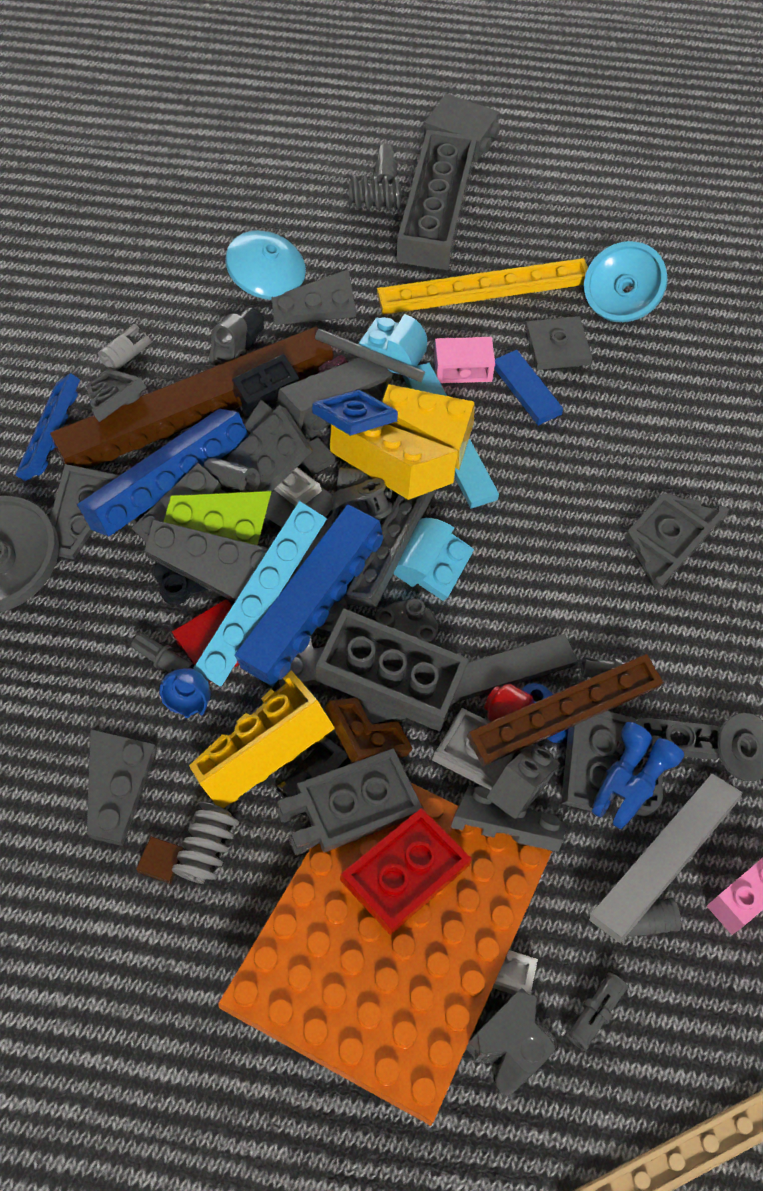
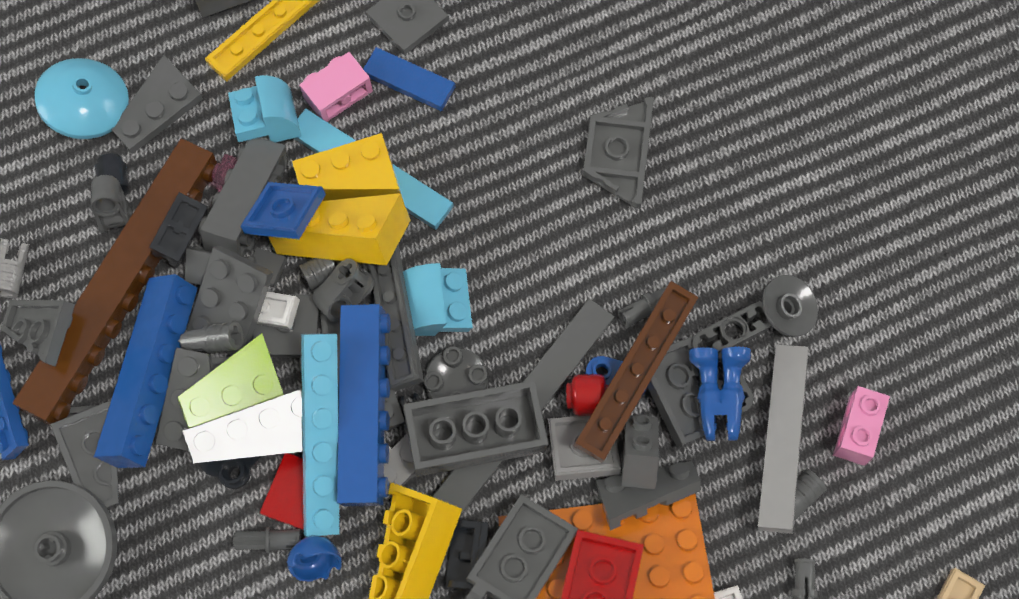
camera: 30 degrees left, 10 degrees up
dark grey bar [315,328,426,382] -> none
reddish brown plate [324,698,413,763] -> none

